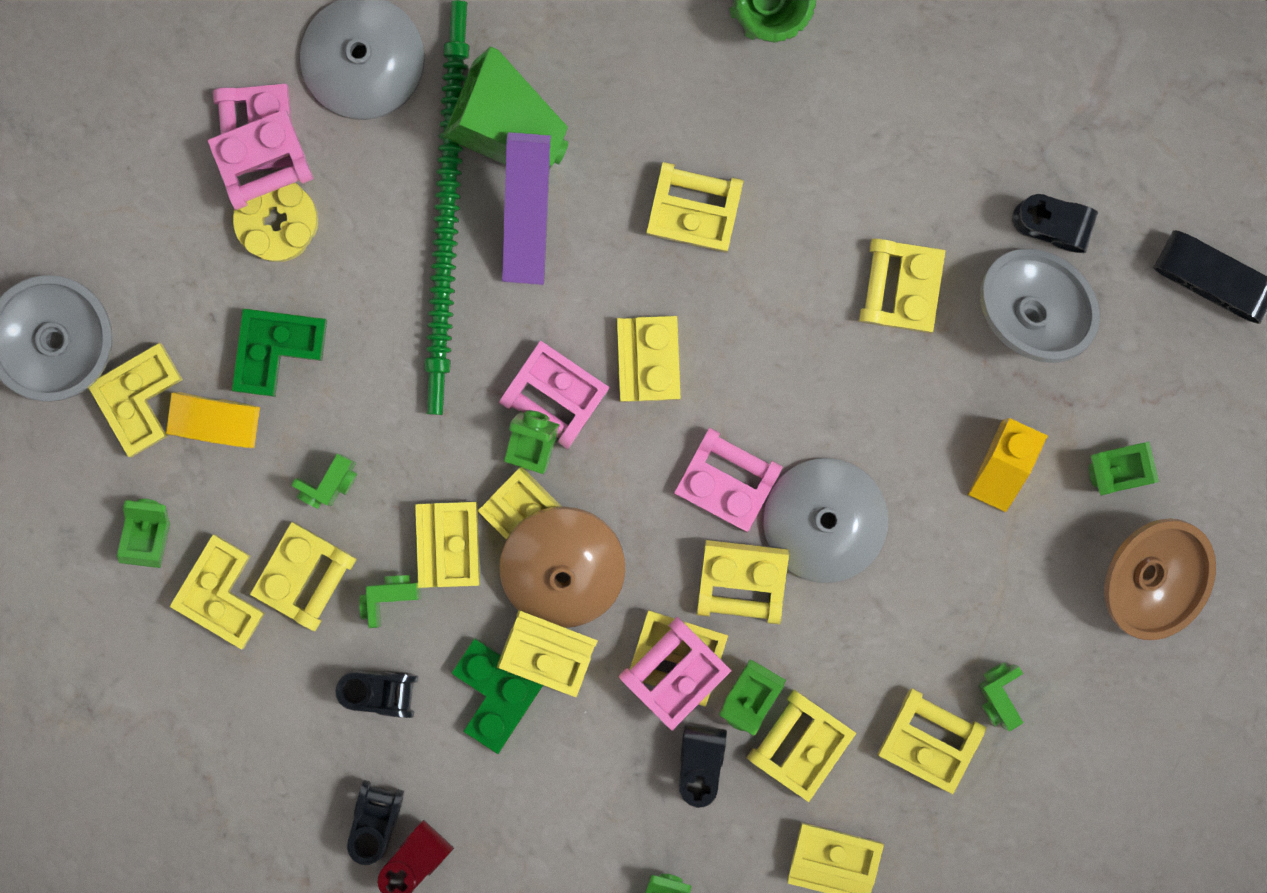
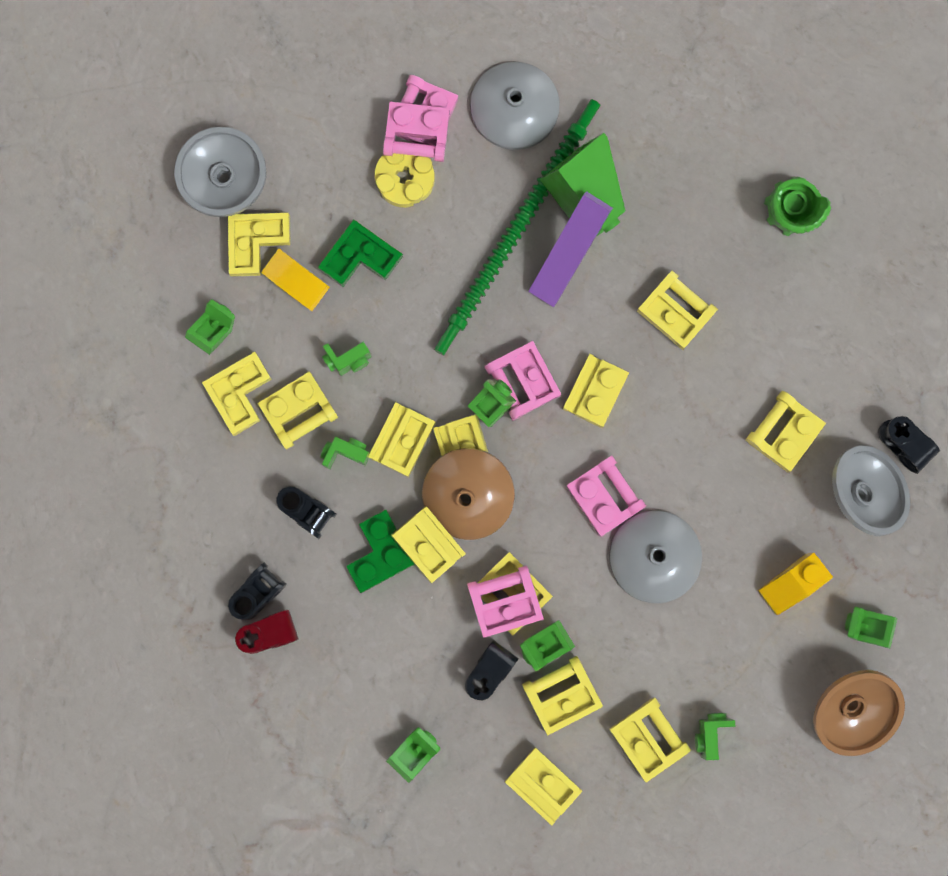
camera: 25 degrees right, 5 degrees down
light yellow plate [697,540,789,625] -> none

